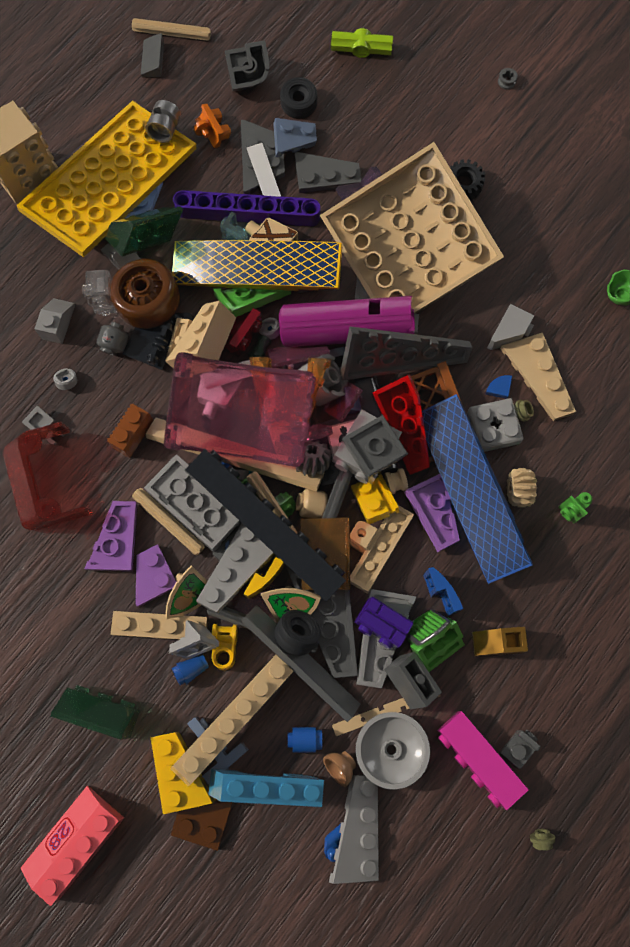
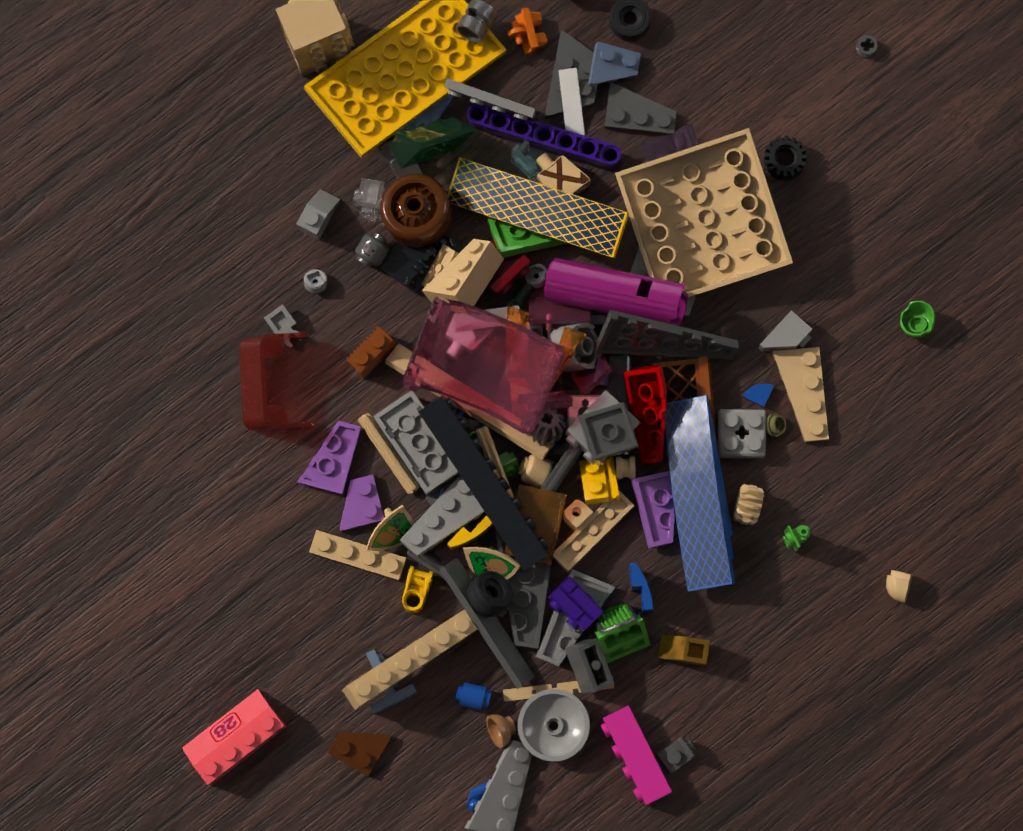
camera: 20 degrees right, 5 degrees up
clear green slope [50,685,140,740] -> none
yellow wedge [151,732,216,814] -> none
light grey slope [169,620,219,659] -> none
blue cone [171,655,209,685] -> none
dark azure arch [208,769,324,807] -> none
none -> light grey wing [444,79,537,121]

